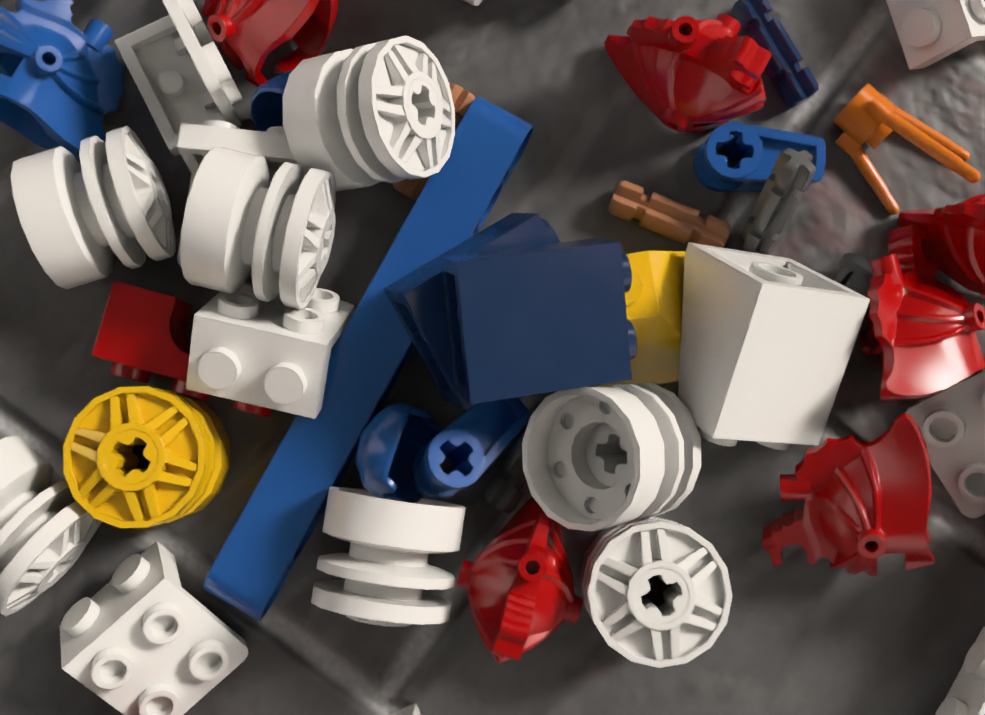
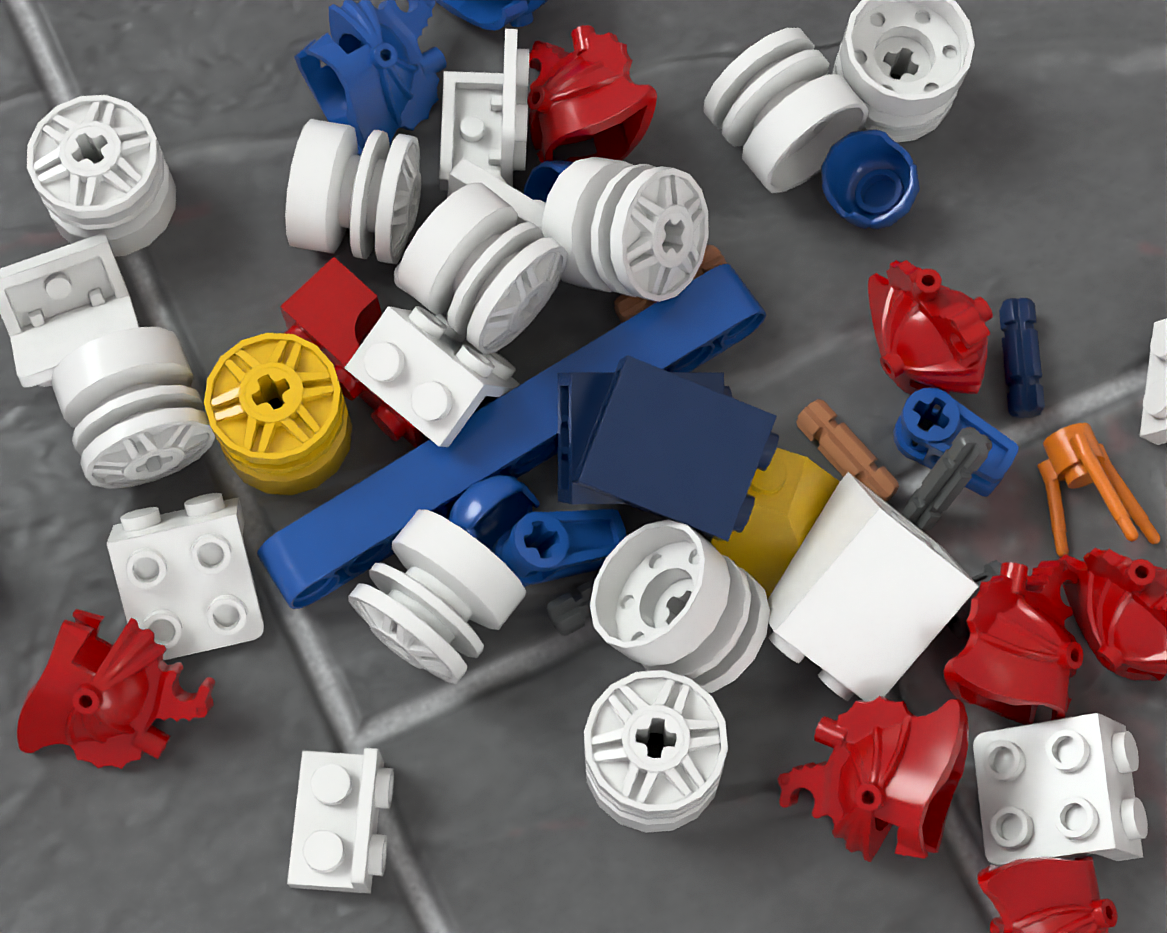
camera: 30 degrees right, 15 degrees down
red helmet [456,497,584,663] -> none

